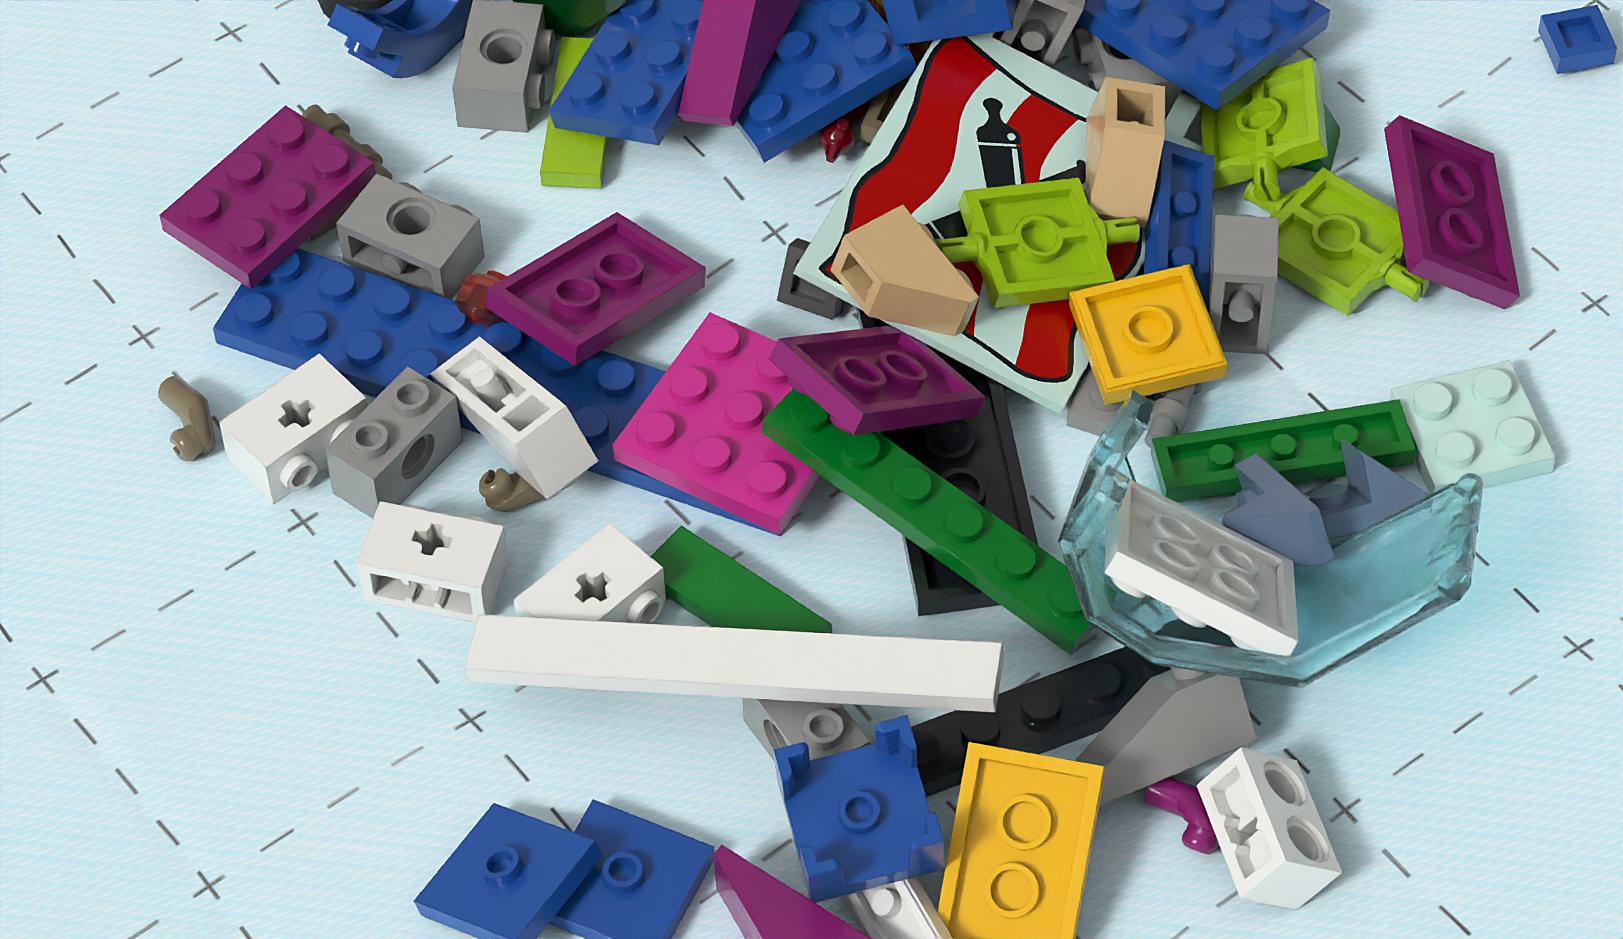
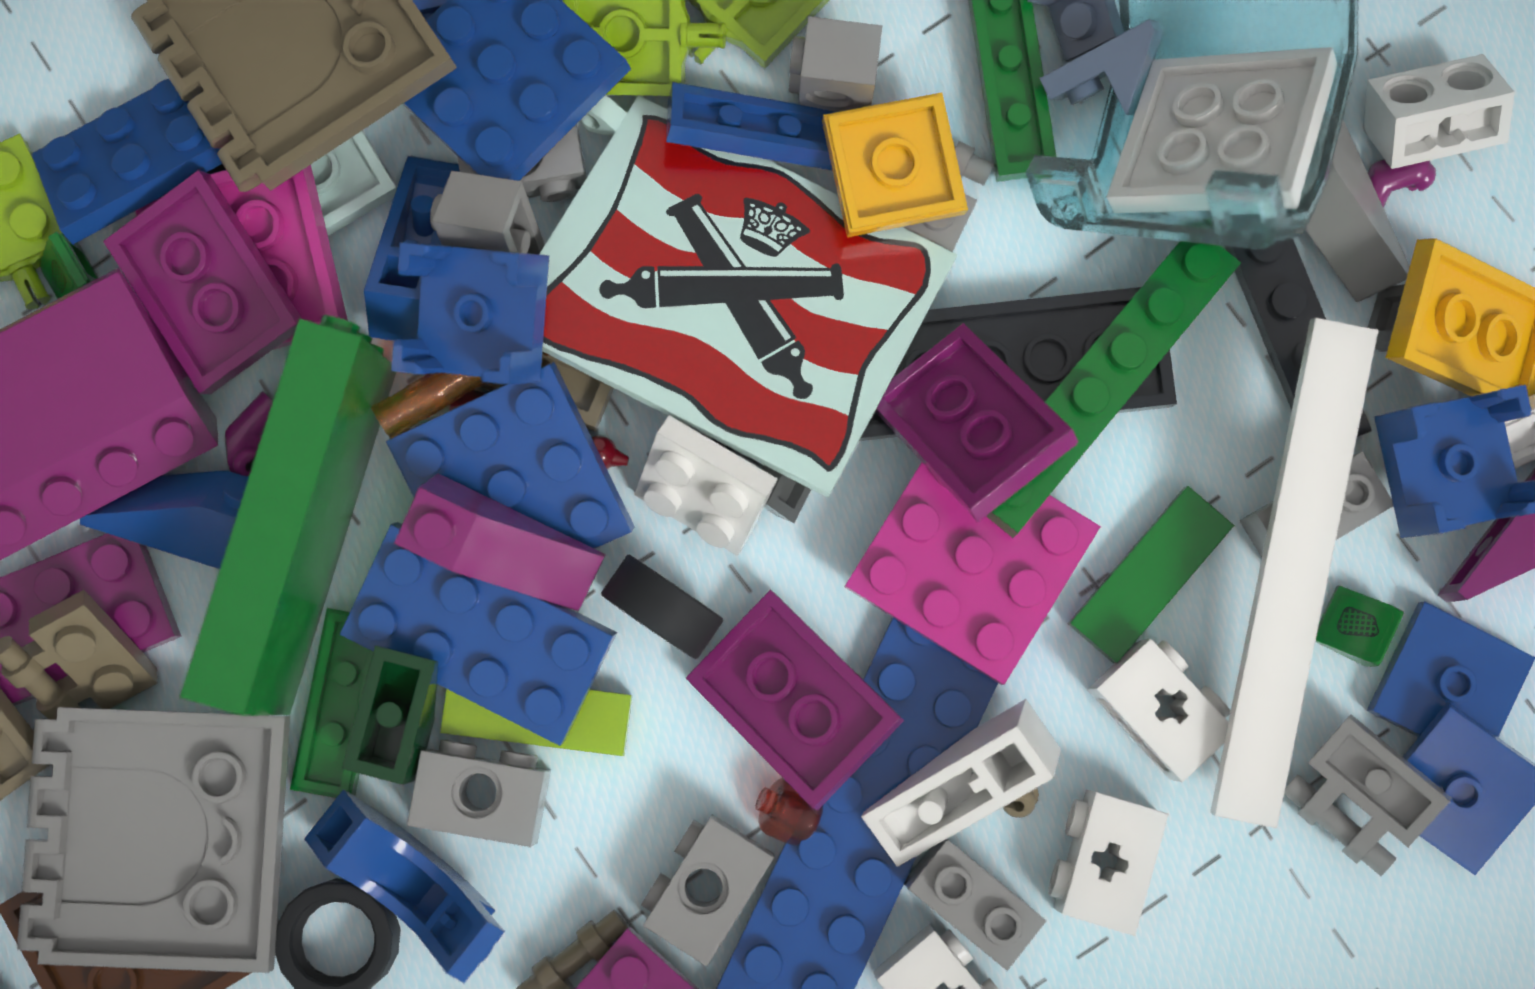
camera: 90 degrees left, 30 degrees up
tan slope [831,204,979,336] -> none
lime plate [935,178,1140,308] -> none
tan slope [1085,77,1165,228] -> none
none -> black tyre [601,554,724,659]
none -> white plate [634,415,778,556]
none -> light grey plate [1284,714,1452,876]
none -> green slope [1315,585,1404,667]

